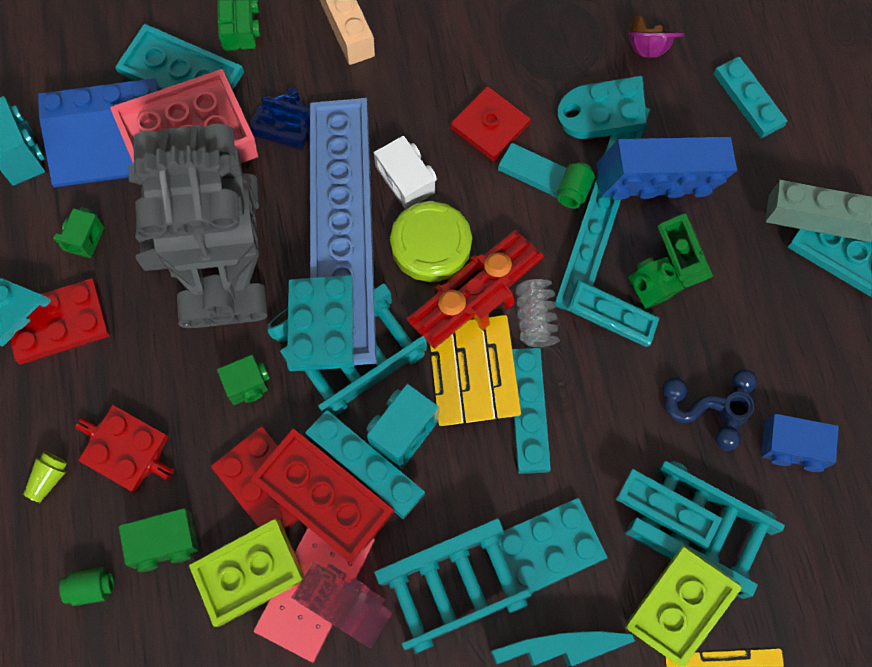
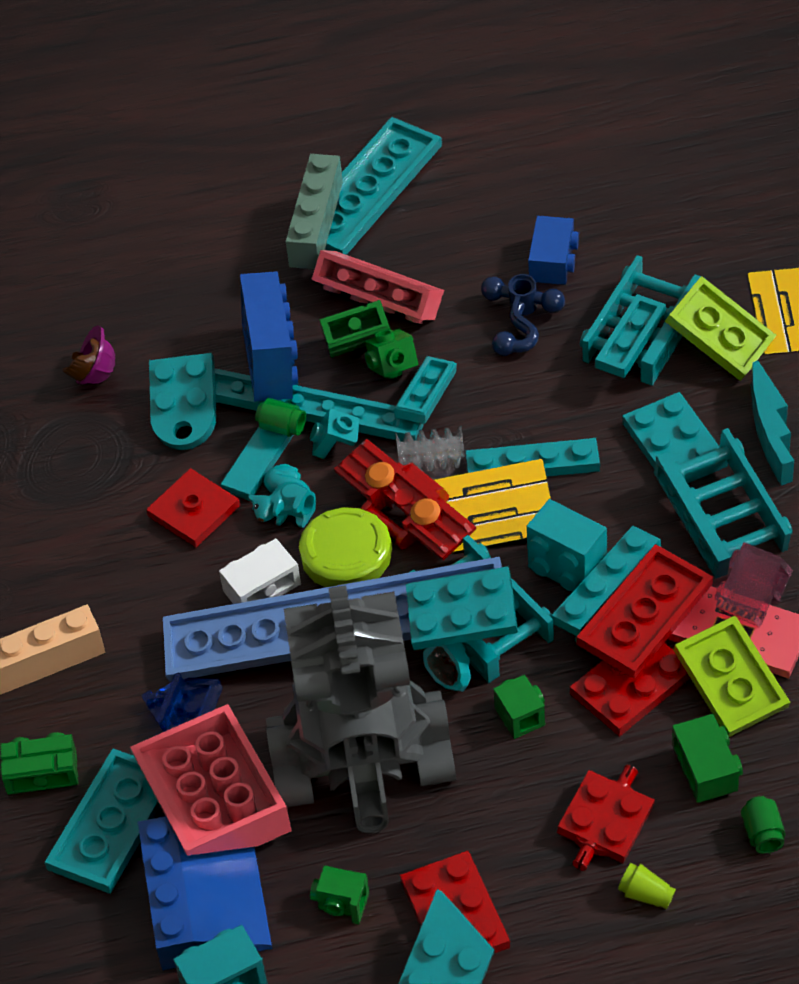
camera: 85 degrees left, 20 degrees down
teal plate [714,56,787,138] -> none
none -> teal animal [248,464,316,528]
none -> teal bracket [310,408,360,459]
none -> coral brick [311,250,444,324]

